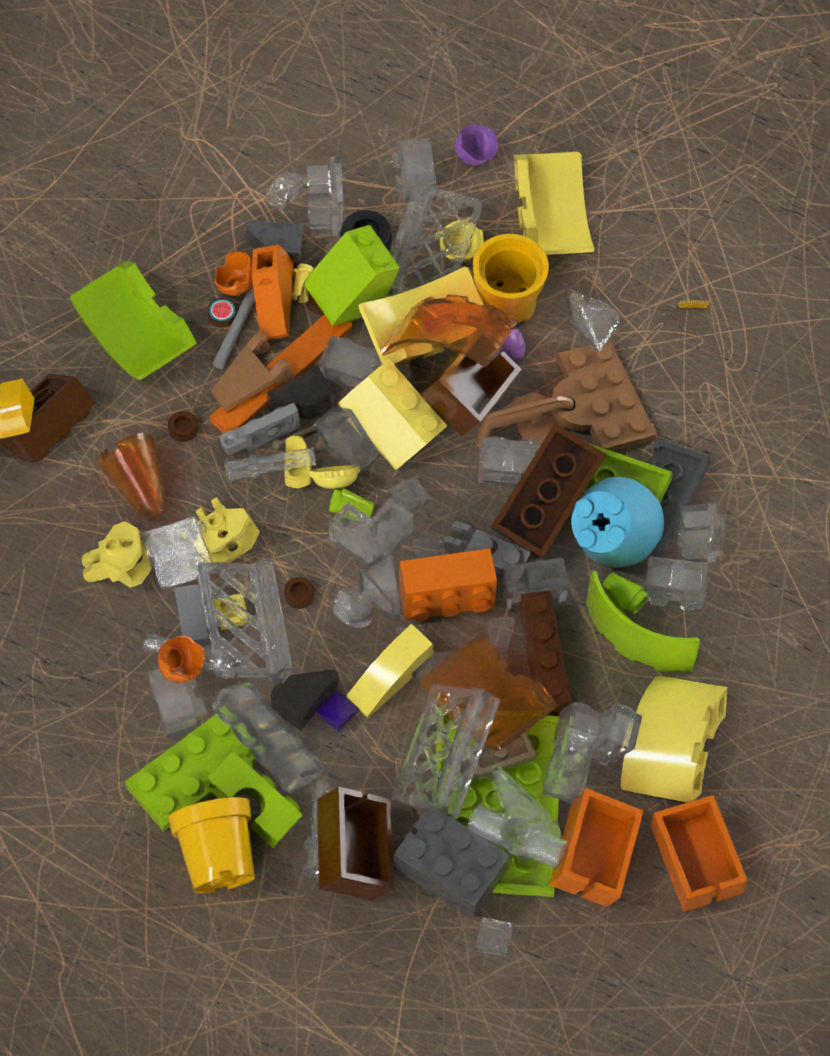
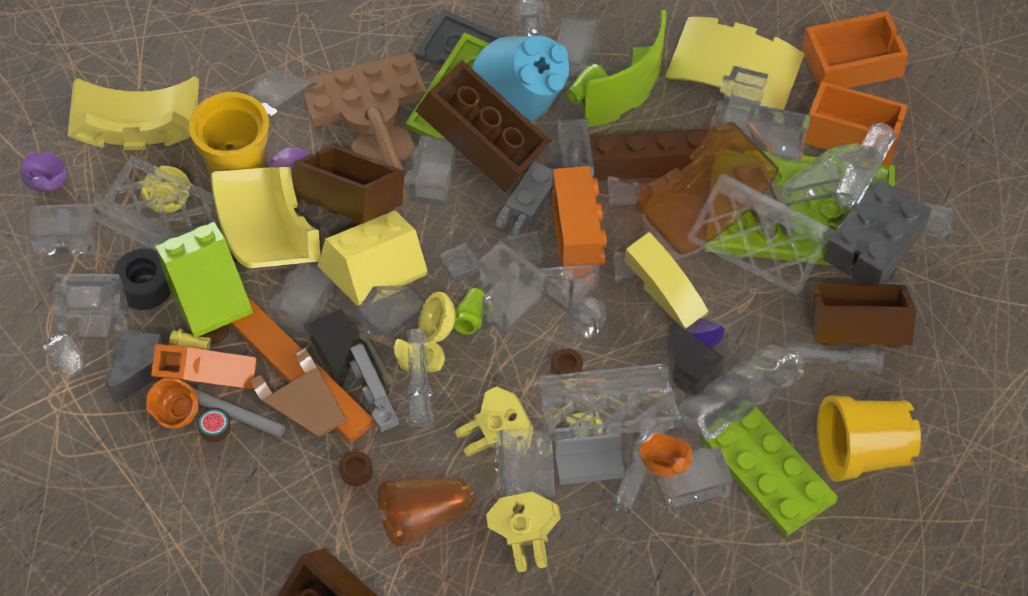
camera: 85 degrees left, 5 degrees down
lime panel [70,261,197,380] -> none
lime arch [204,751,303,849] -> none
clear orange panel [380,294,518,367] -> none
yellow leg [678,300,709,309] -> none

